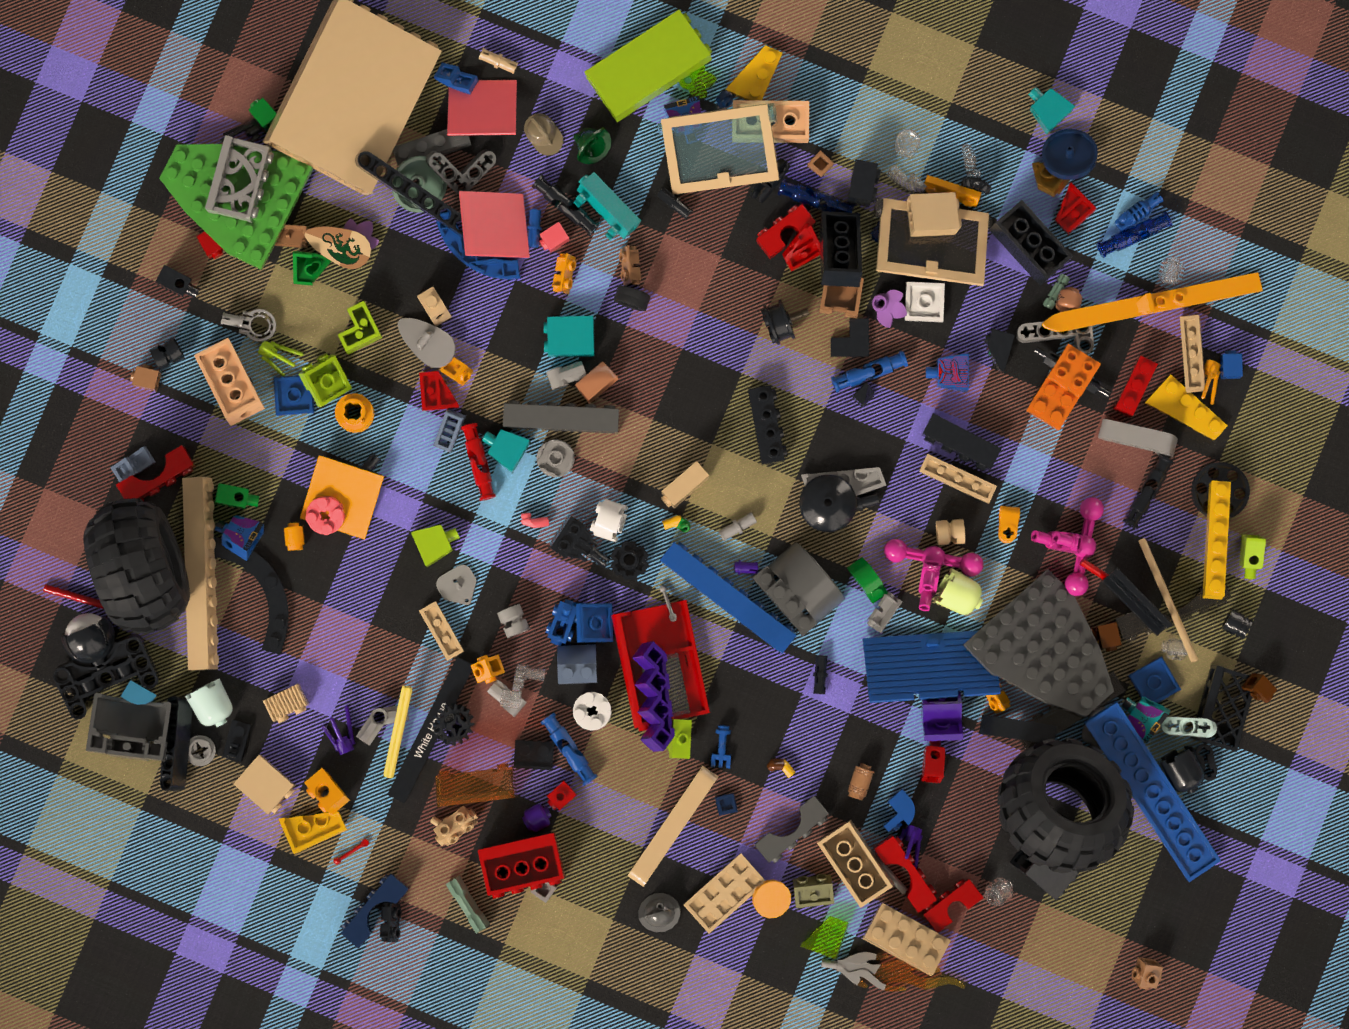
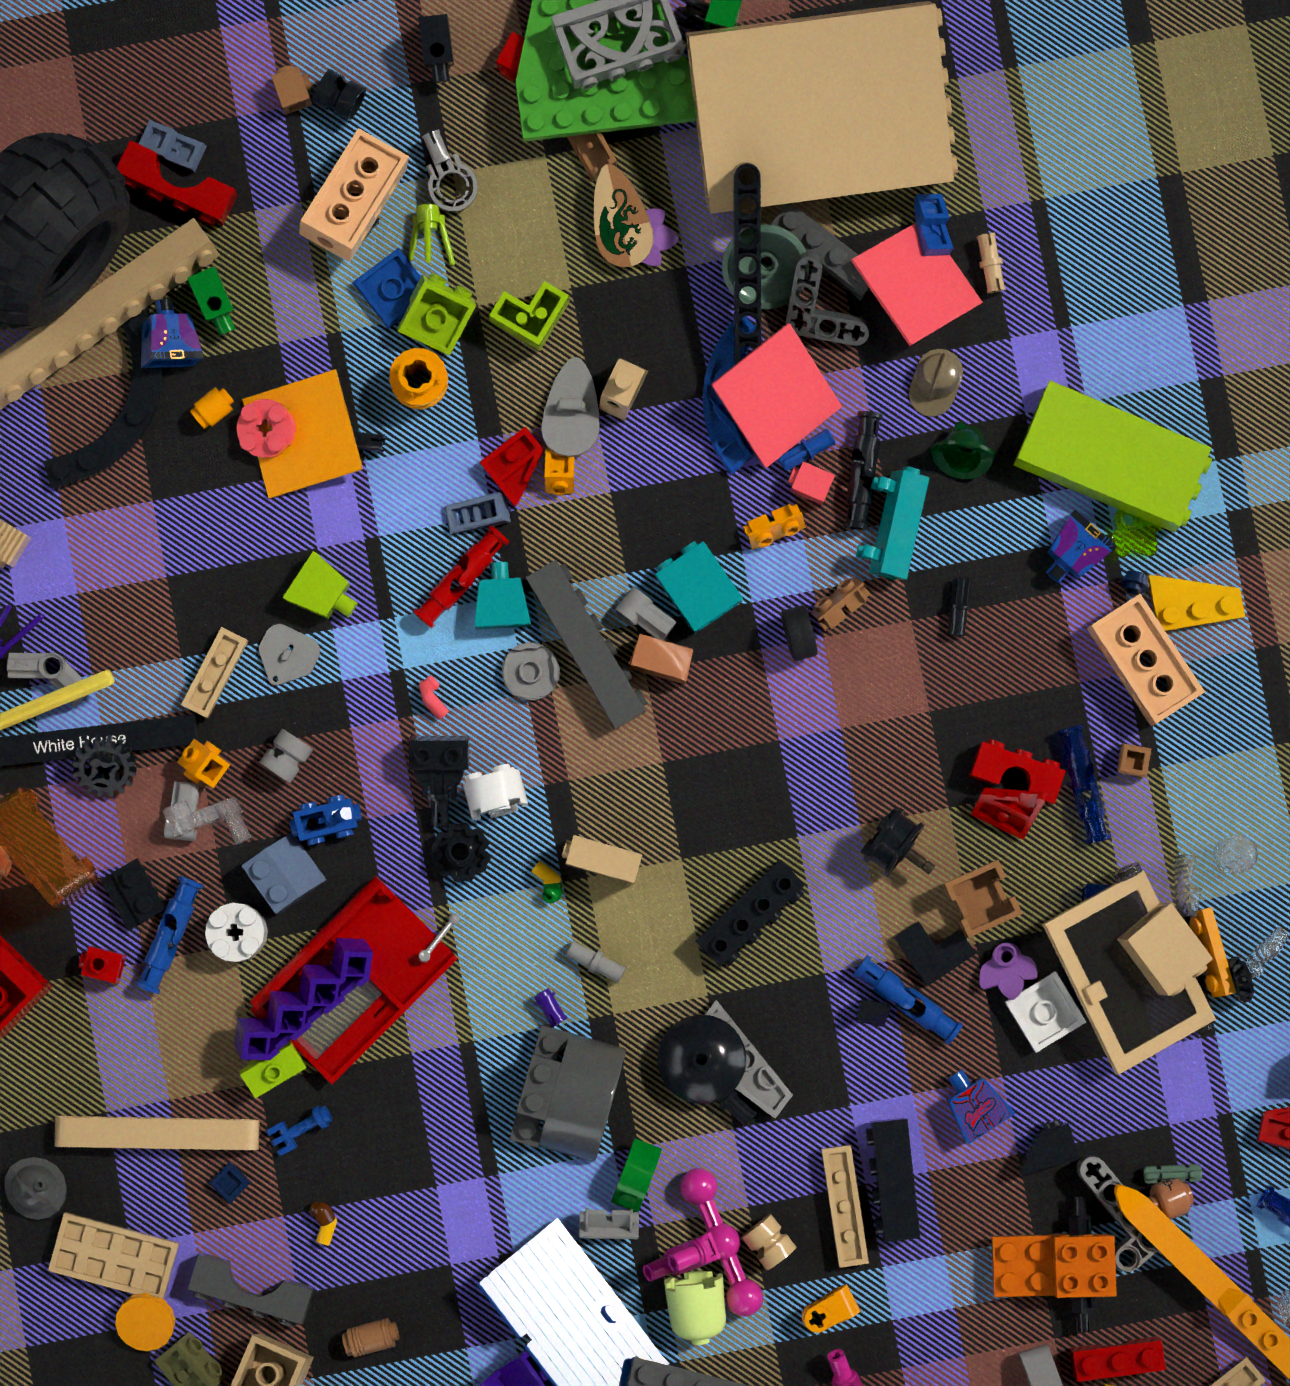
camera: 50 degrees right, 0 degrees up
green slope [293,251,332,286] -> none
dark purple head [522,804,552,832] -> none
blue plate [576,603,613,642] -> none
clear light blue door [658,103,780,195] -> none
blue brick [660,542,796,654] -> none
black hinge [750,158,790,203] -> none
black pin [813,655,828,694] -> none
black brick [819,211,862,287] -> none
black brick [847,159,881,207] -> none
black brick [989,200,1073,286] -> none

